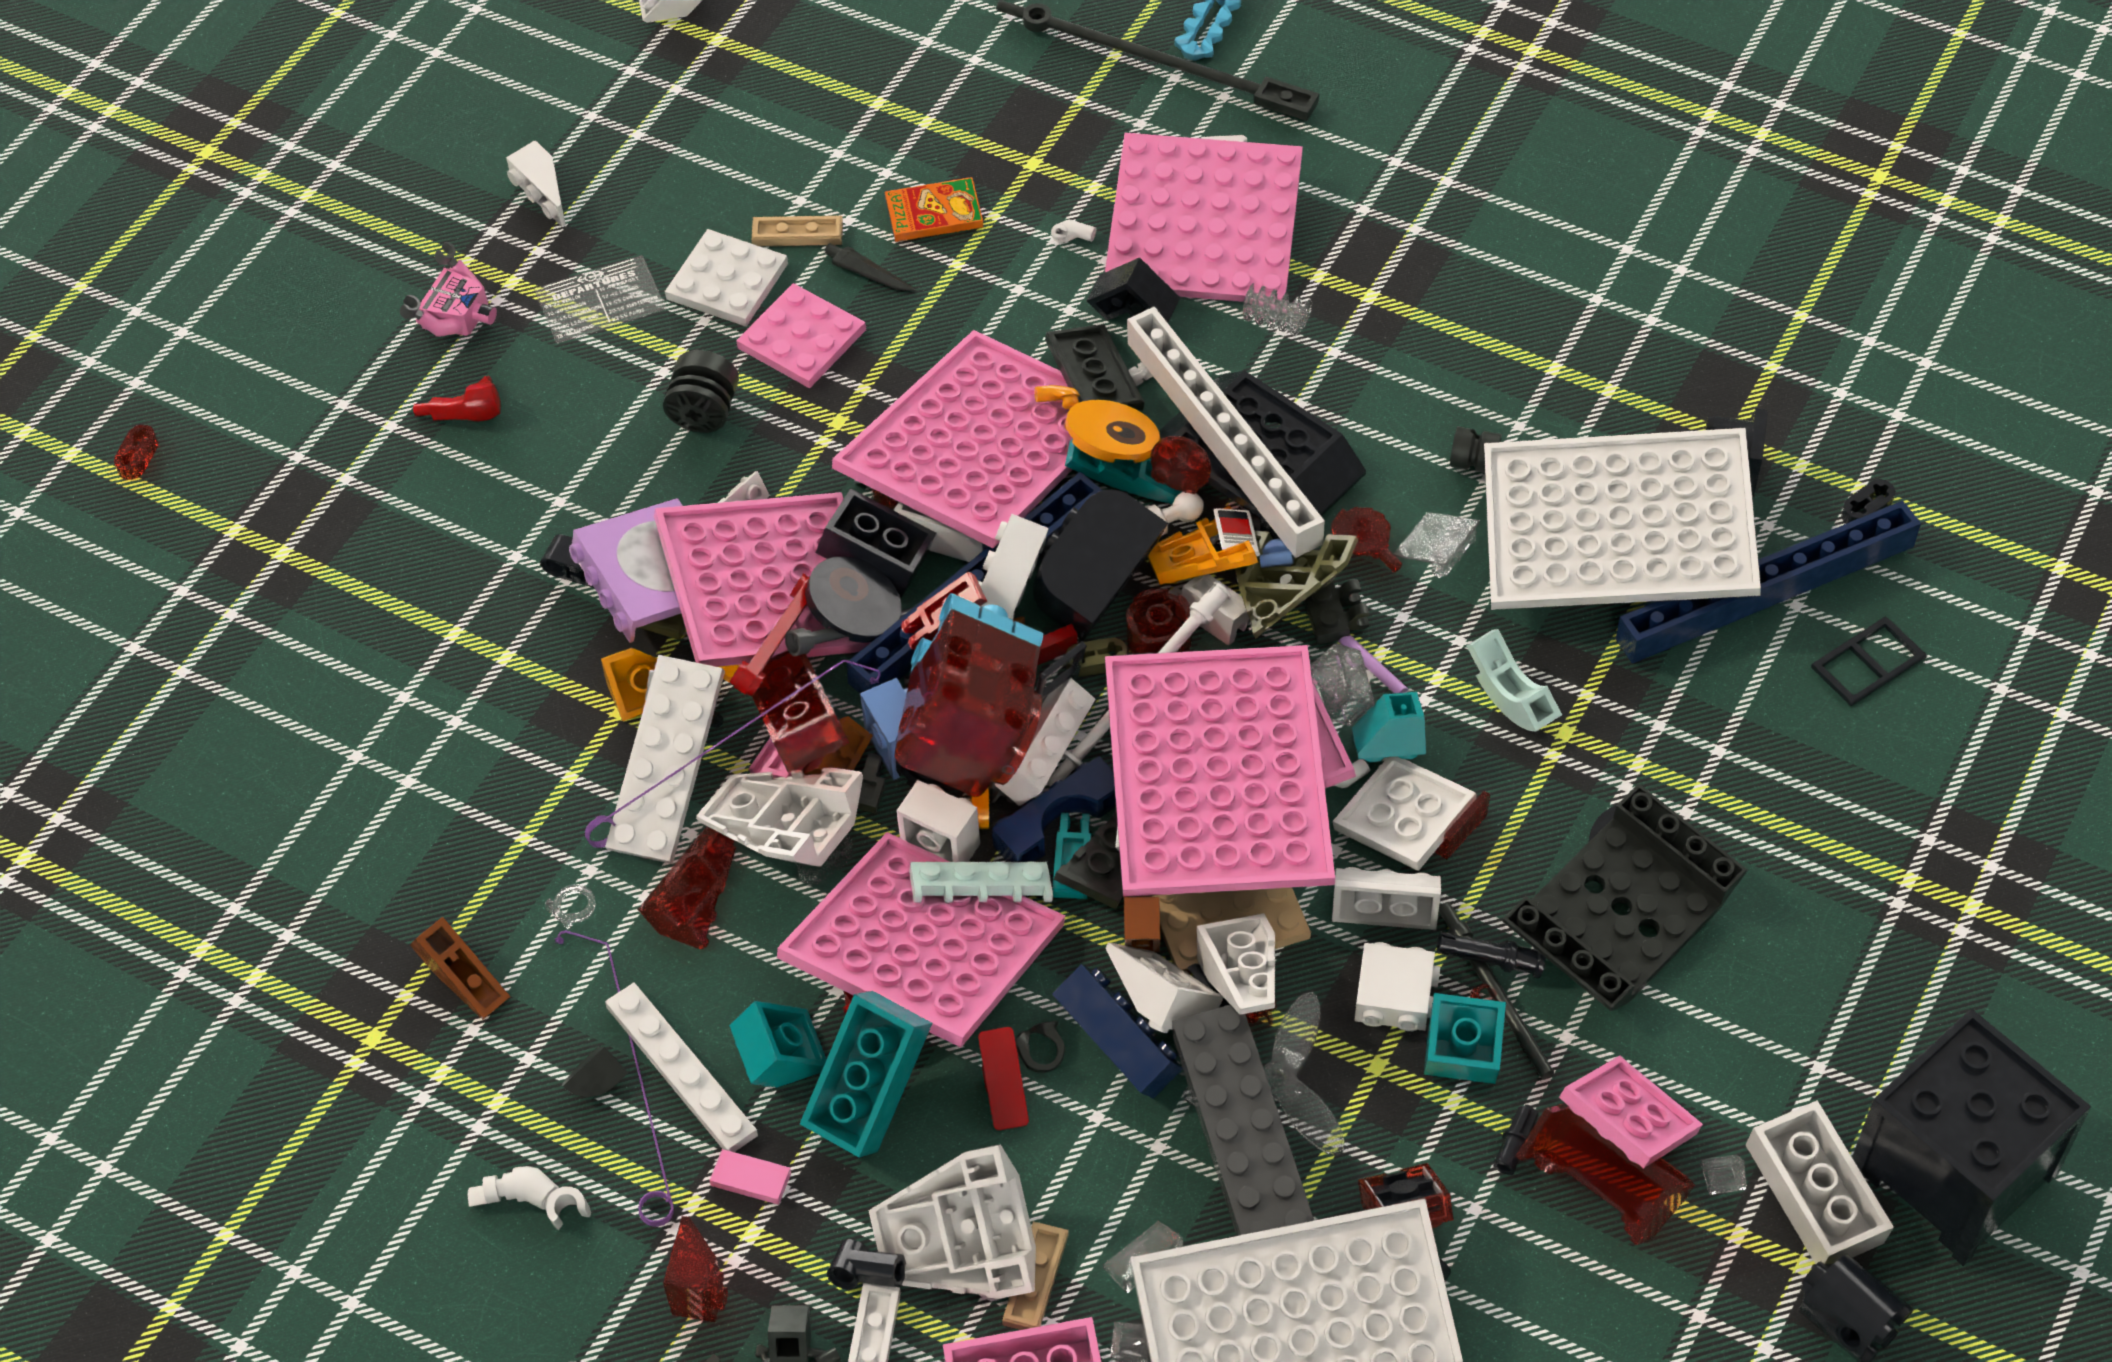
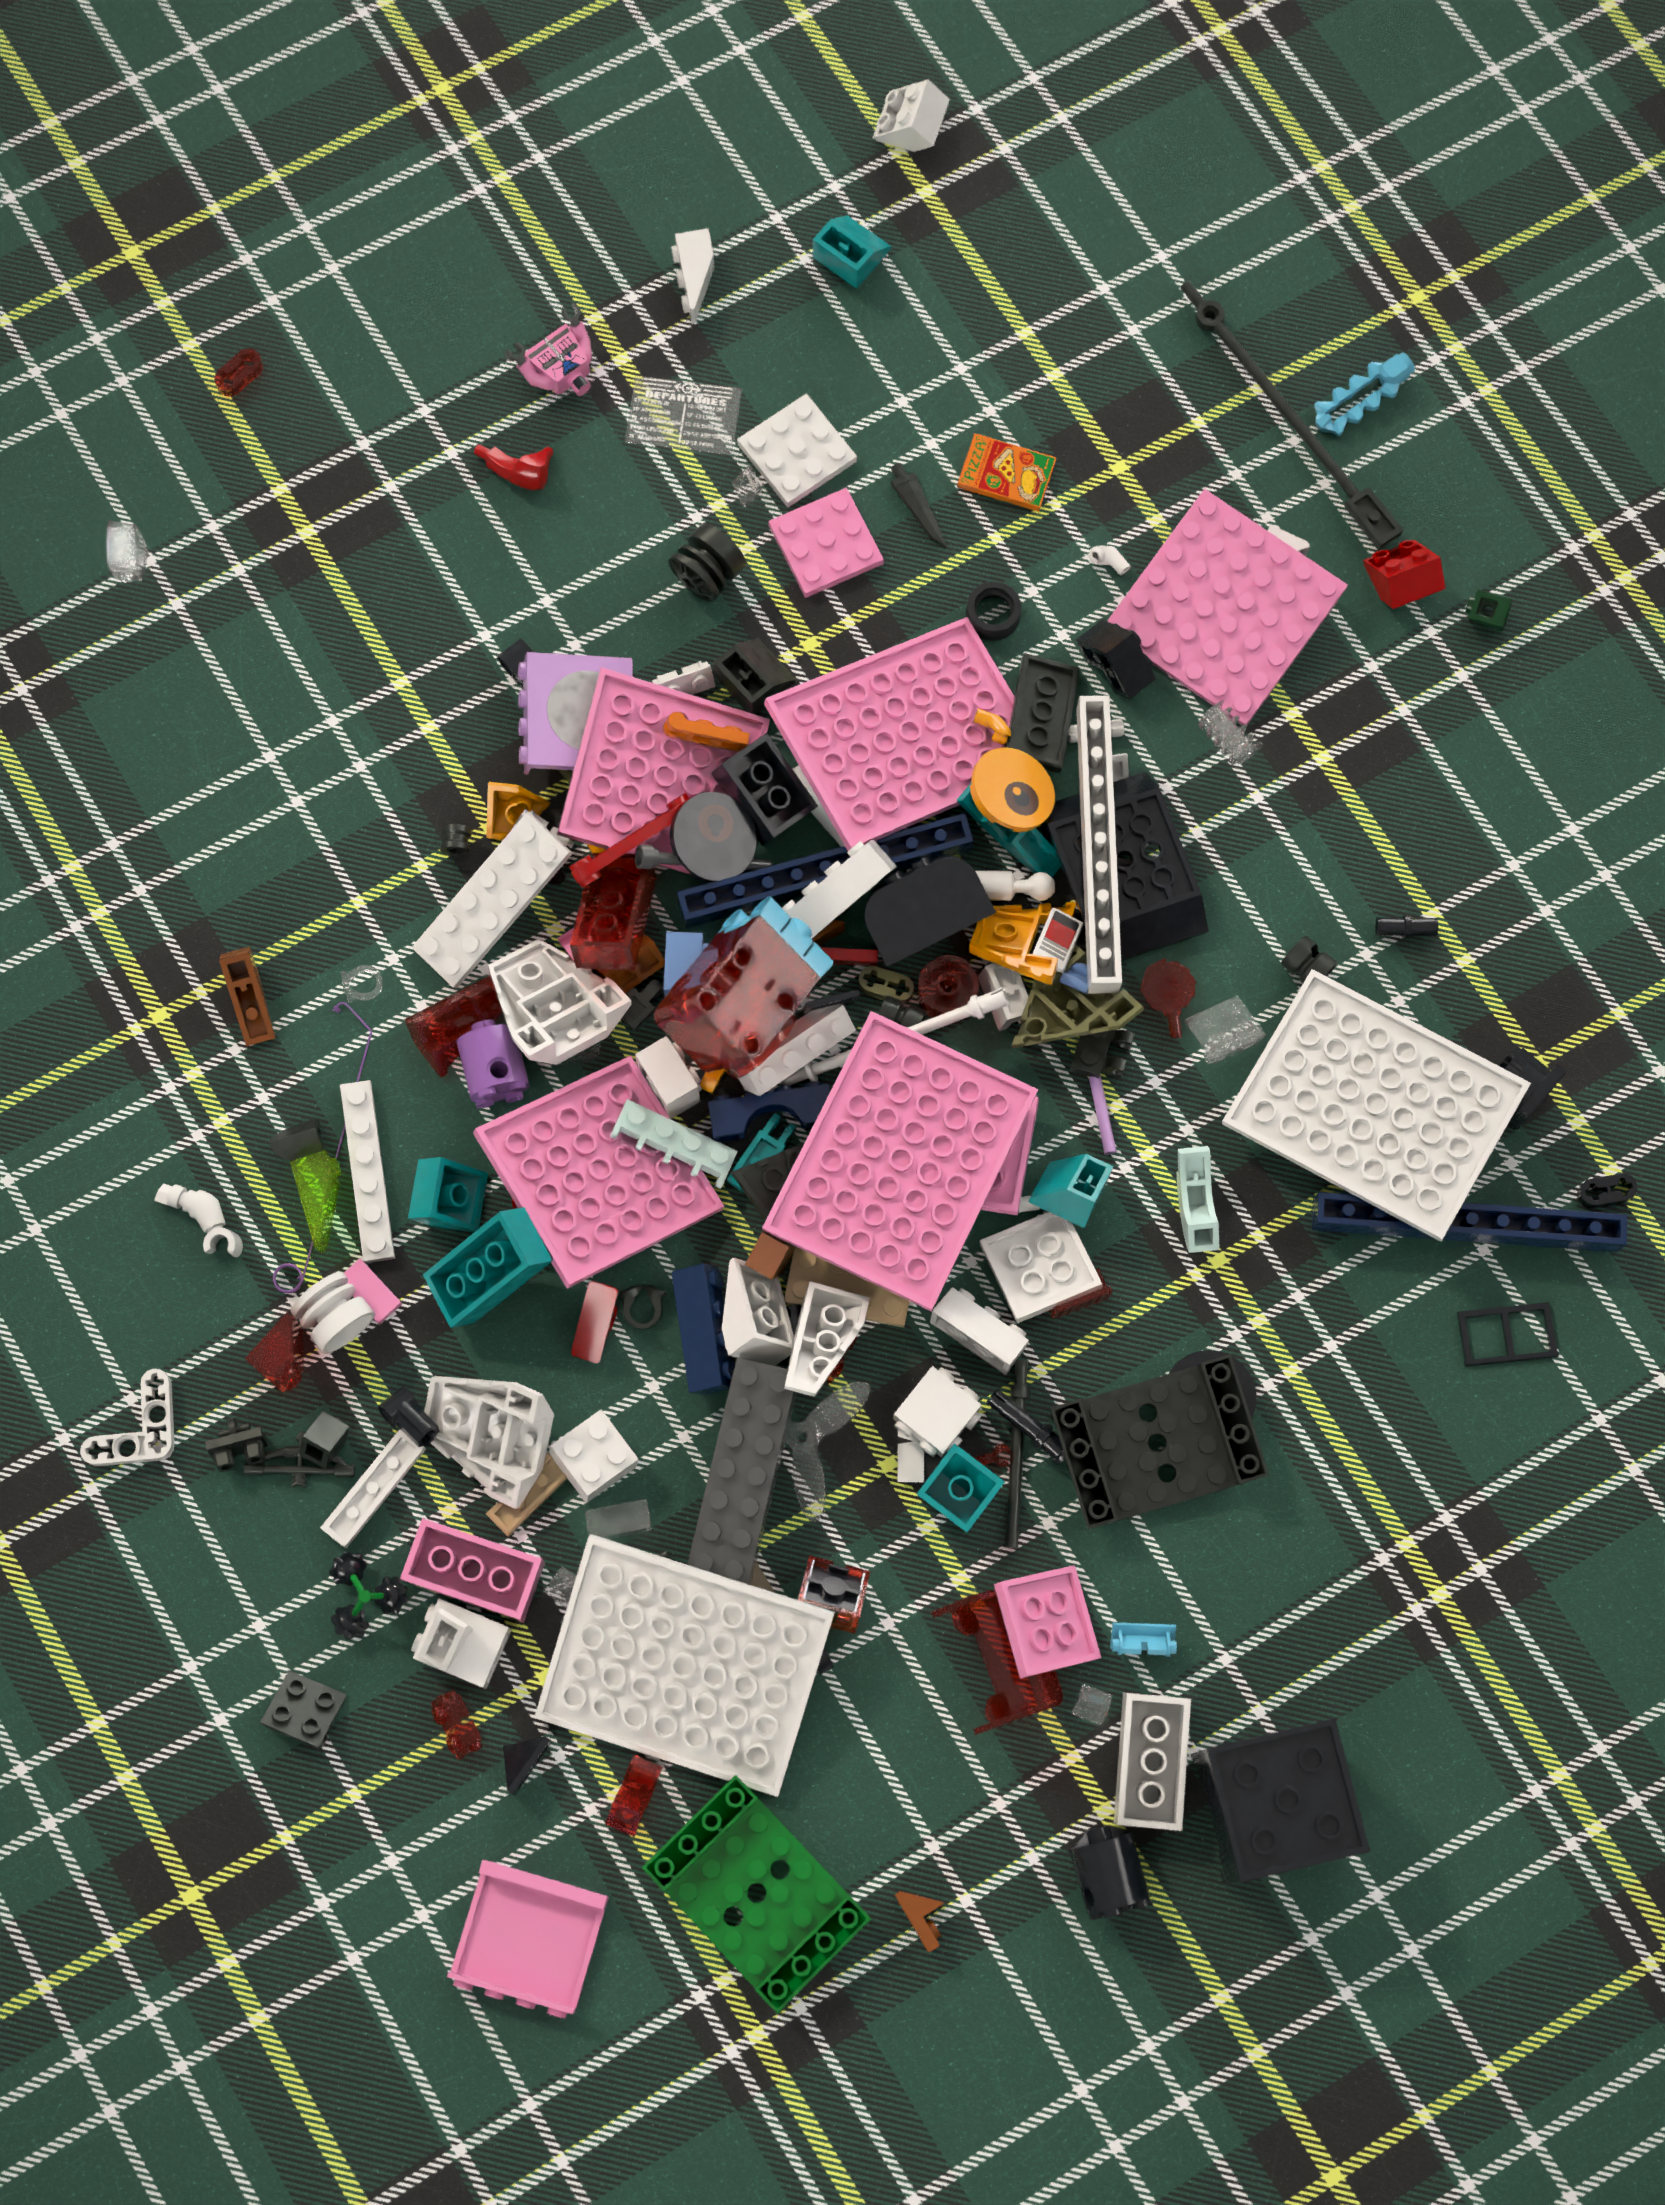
camera: 25 degrees right, 20 degrees up
medium lavender piece [585,660,881,848] -> none
tan tile [751,216,843,246] -> none
hinge [901,572,987,650] -> none
clear red dish [1151,436,1211,494] -> none
clear brick [1310,643,1375,726] -> none
black axle [1493,1104,1539,1175] -> none
none -> clear slope [107,520,149,582]
none -> clear neon green slope [290,1150,341,1253]
none -> white wheel [291,1272,375,1354]
none -> pearl dark grey wheel [440,824,472,857]
none -> medium lavender cylinder [456,1020,530,1108]
none -> white brick [549,1409,639,1503]
none -> orange plate [663,712,750,752]
none -> pearl dark grey slope [713,638,797,715]
none -> clear slope [732,466,762,507]
none -> teal slope [813,215,891,289]
none -> white sticker [897,1430,924,1483]
none -> black tyre [966,581,1022,641]
none -> medium azure hinge [1110,1622,1177,1657]
none -> red slope [1363,540,1446,609]
none -> black pin [1375,915,1438,939]
none -> dark green brick [1465,590,1512,632]

